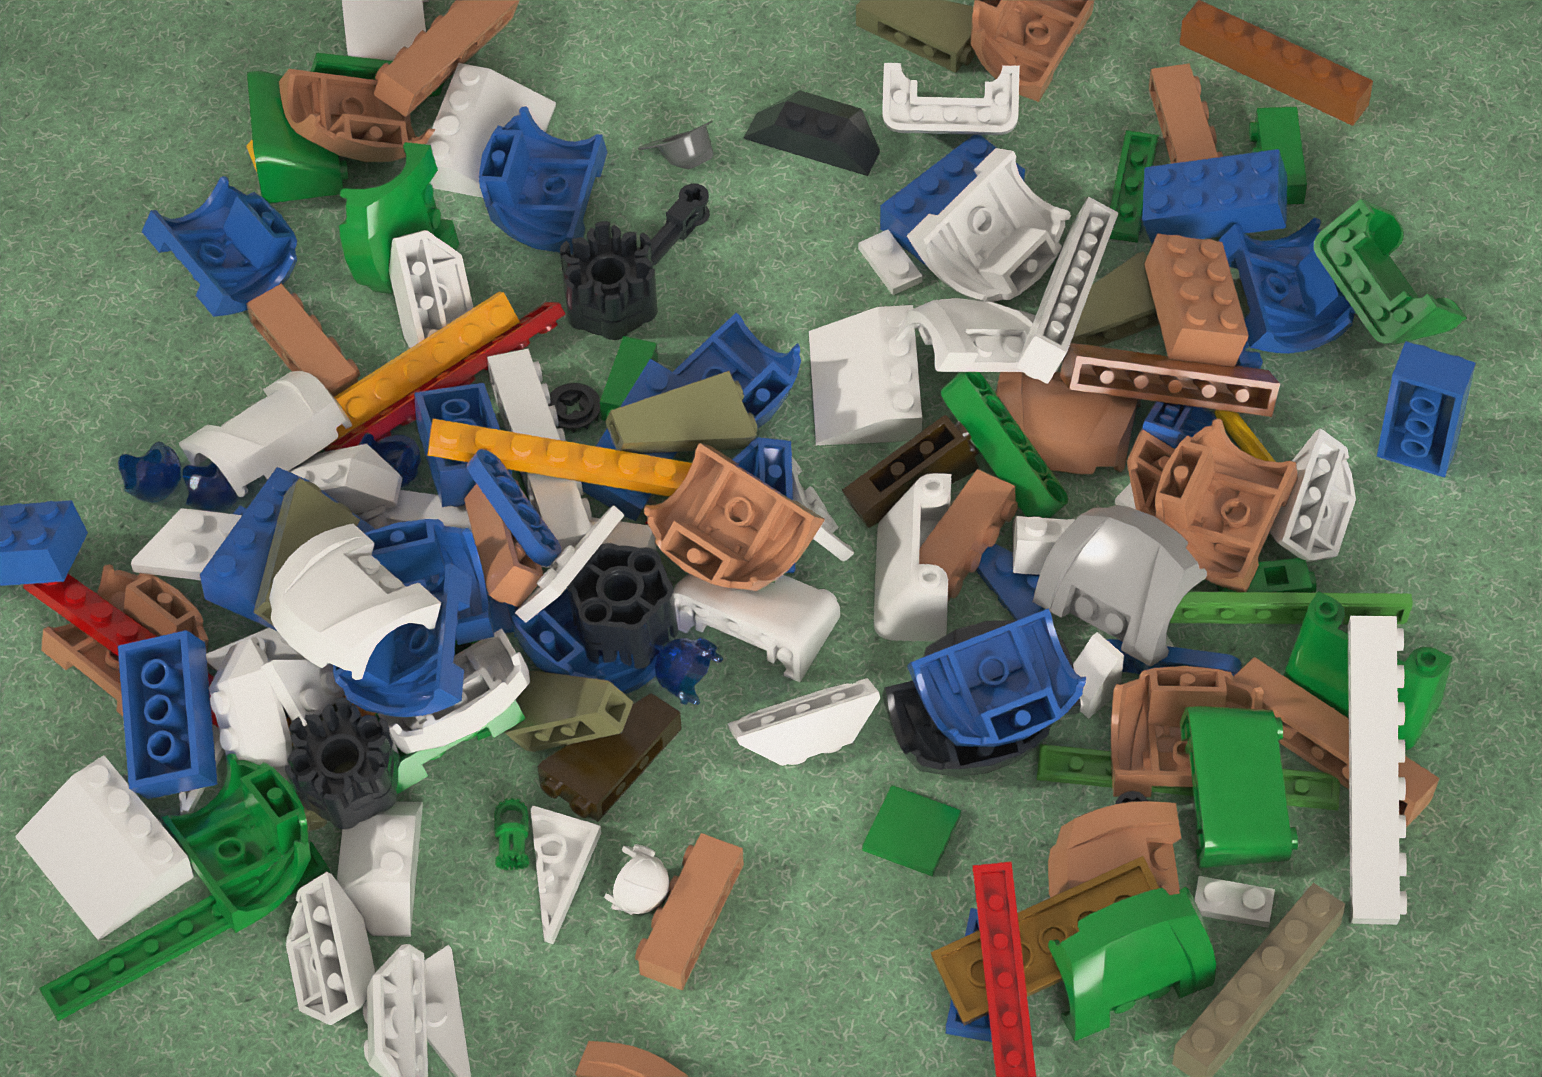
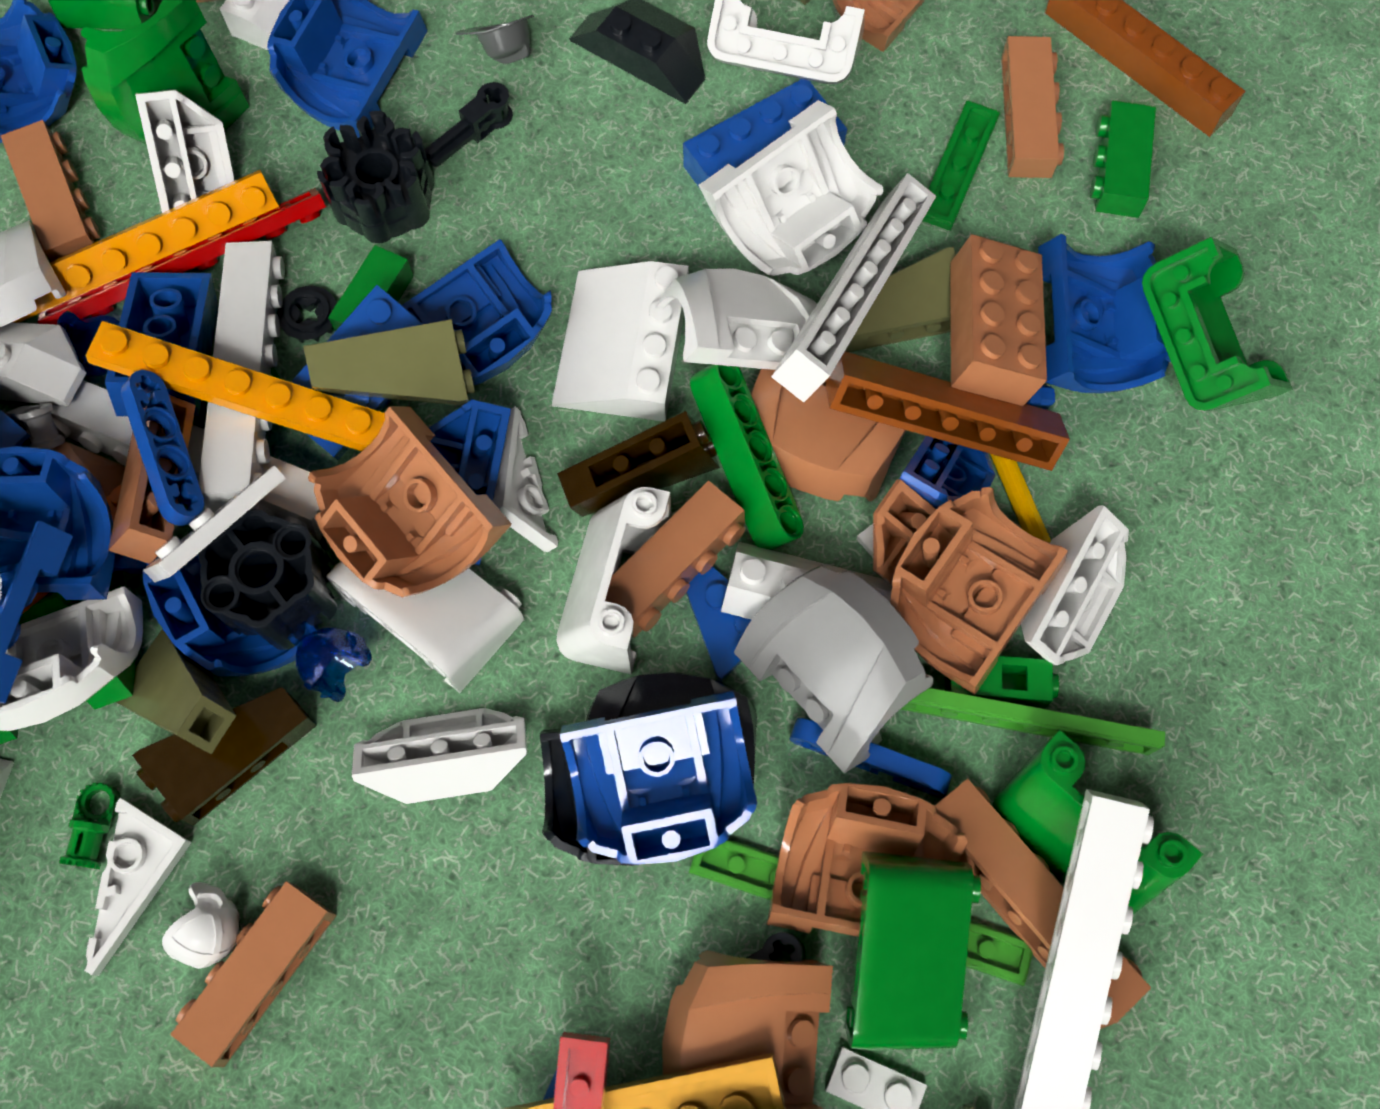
camera: 10 degrees right, 15 degrees up
white plate [858,230,923,295] -> none
green tile [862,785,961,877] -> none
white slope [1073,632,1124,719] -> none
blue brick [1142,149,1287,244] -> none
blue brick [1376,341,1476,478] -> none

